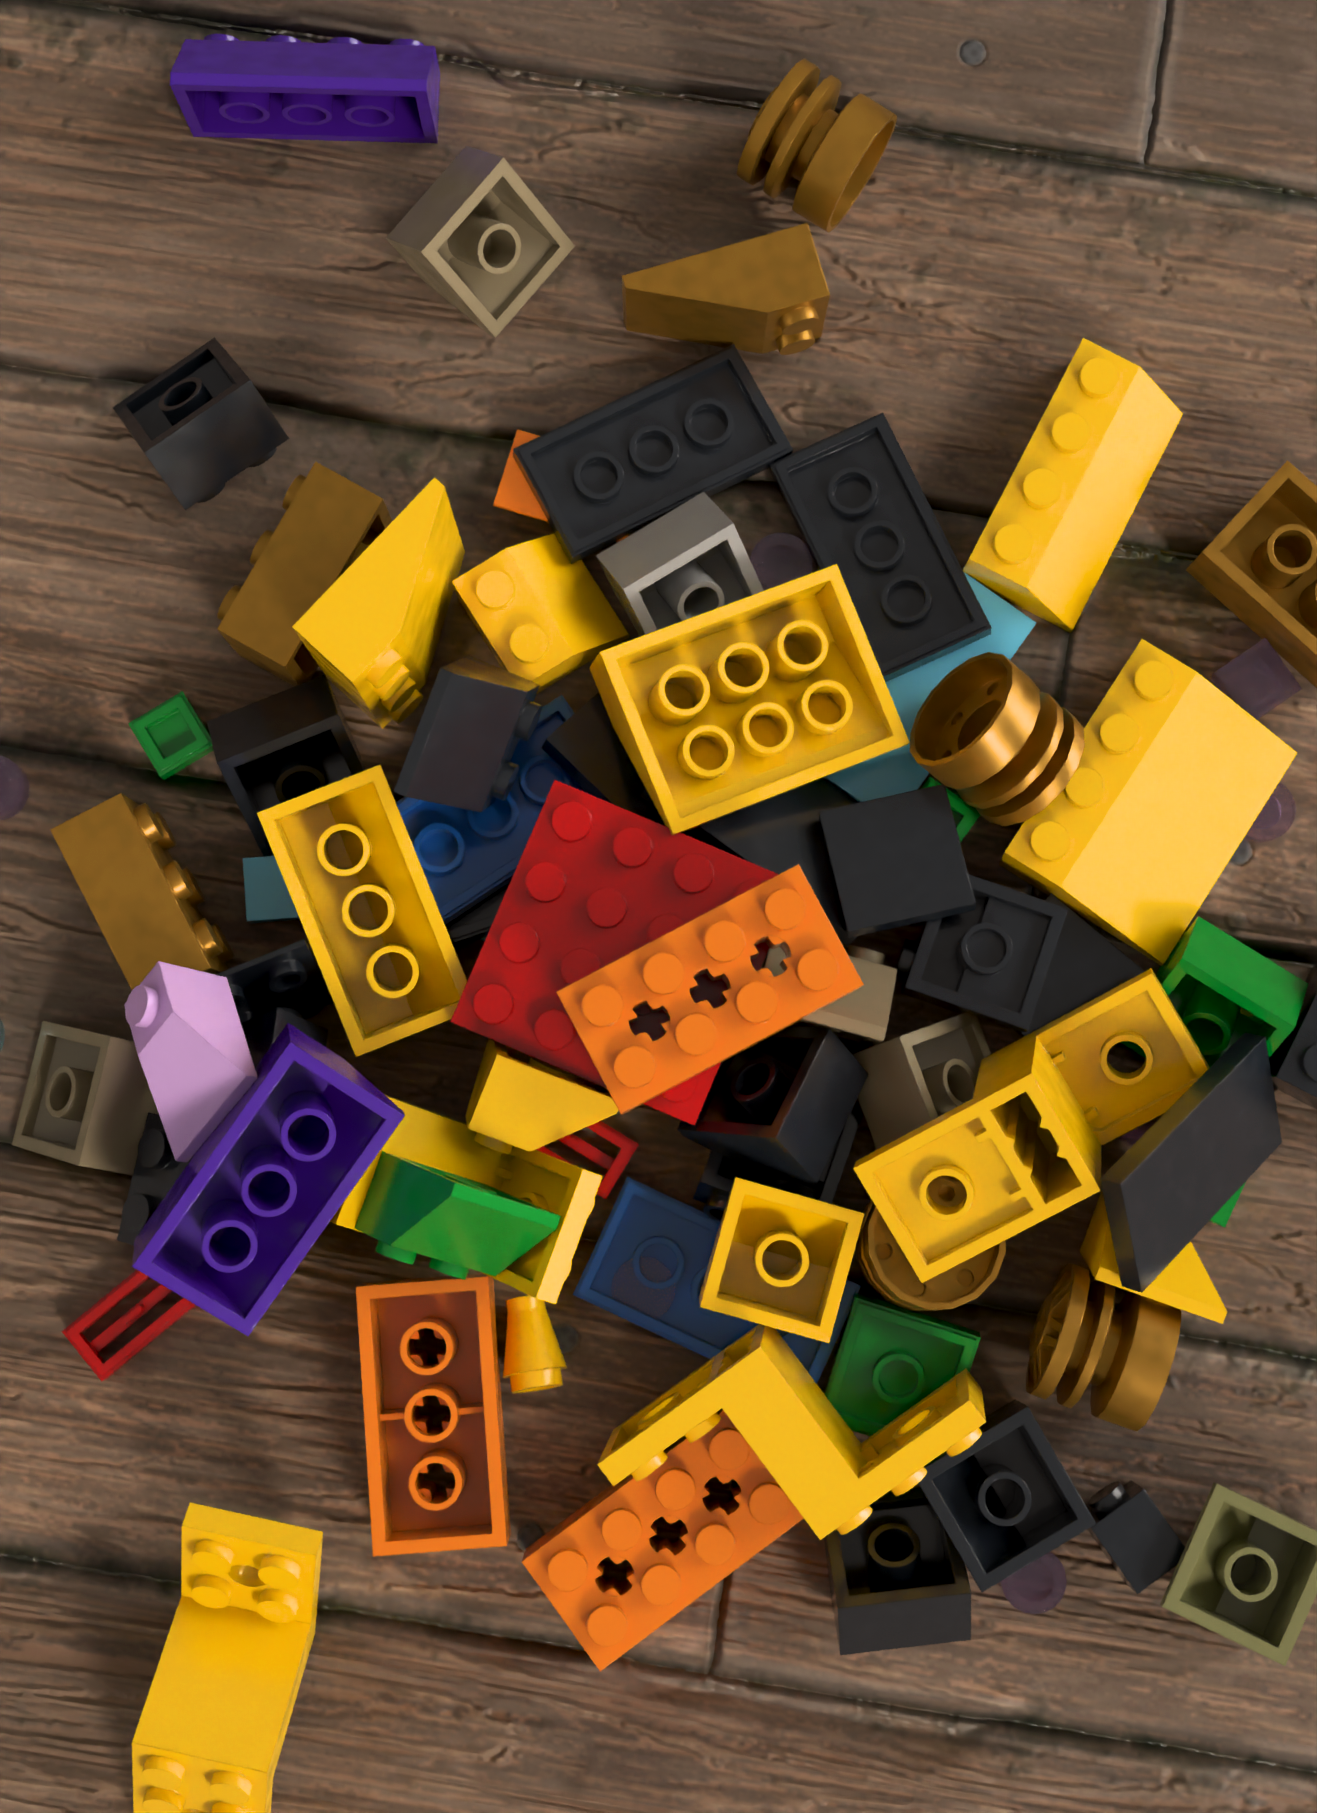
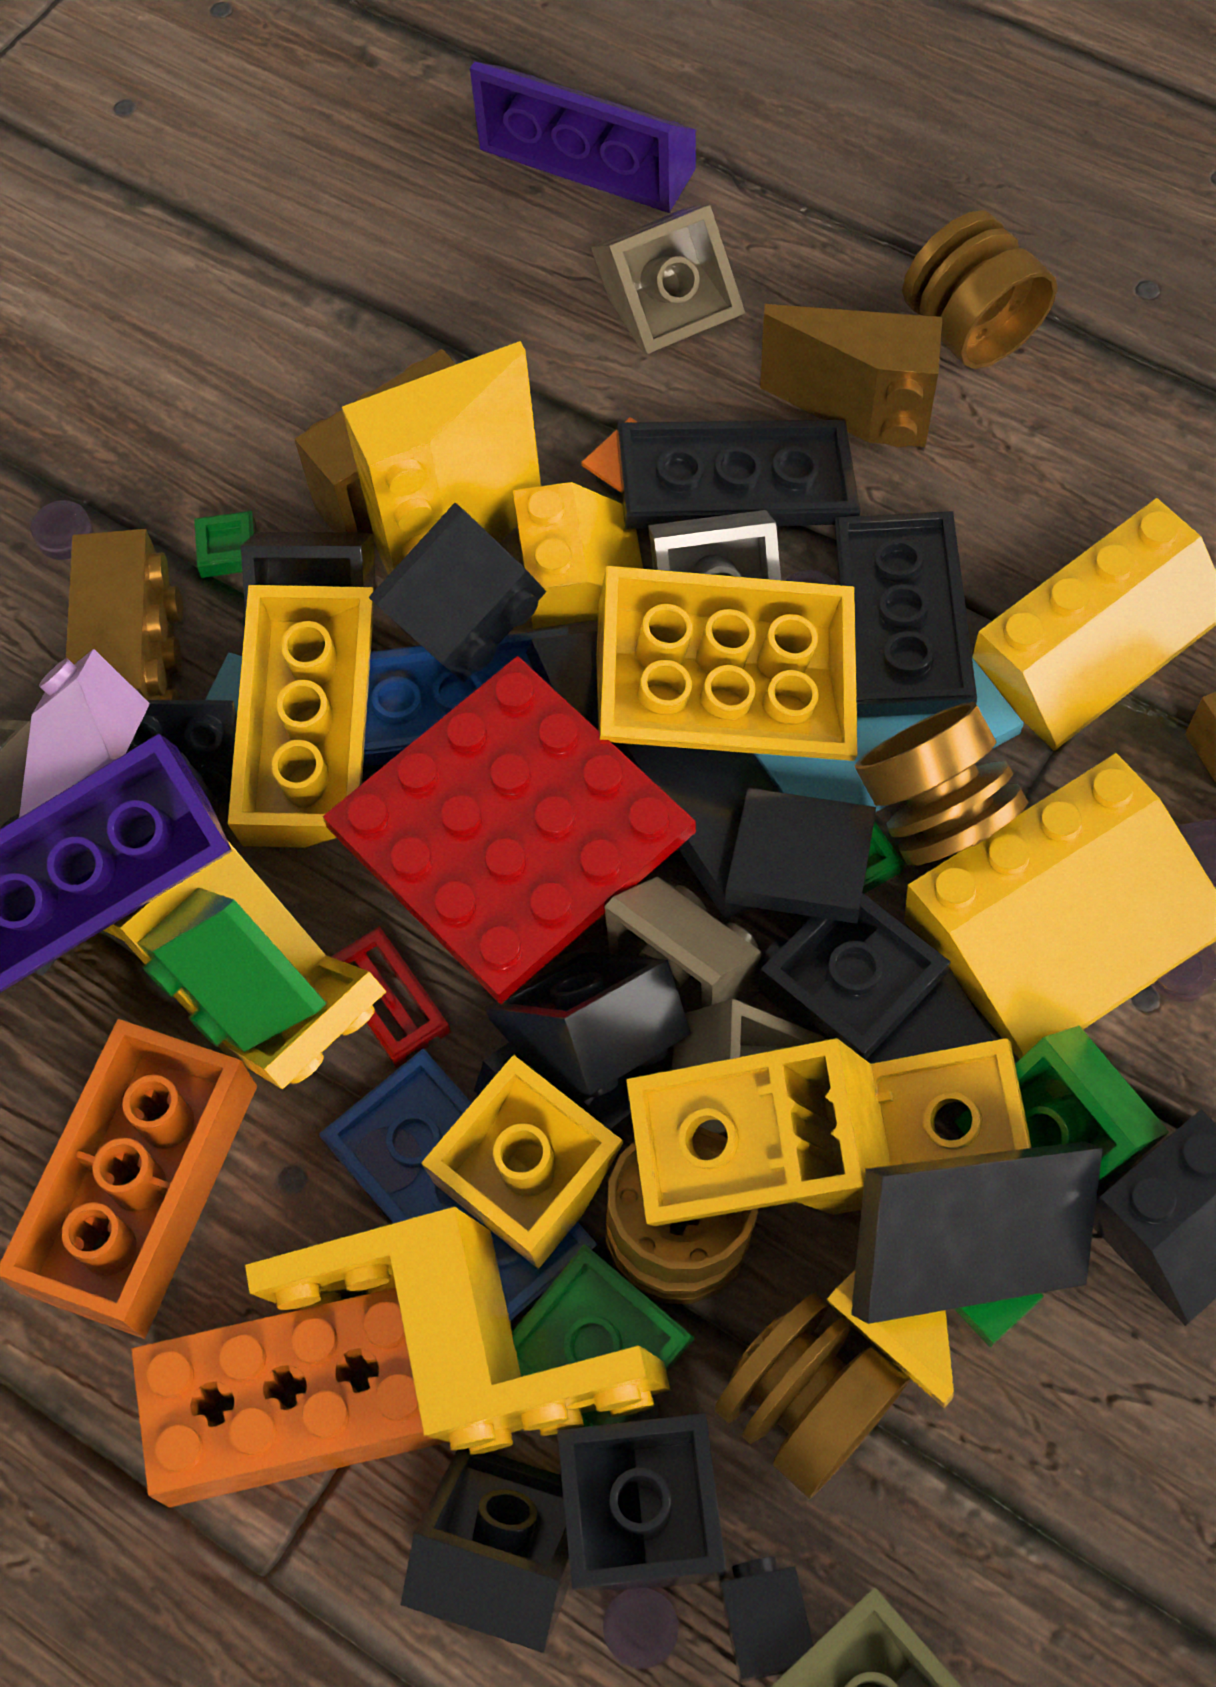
camera: 30 degrees right, 20 degrees down
black slope [113,337,289,510] -> none
yellow slope [465,1039,618,1154] -> none
yellow cone [503,1295,567,1393] -> none
orange brick [556,864,864,1115] -> none

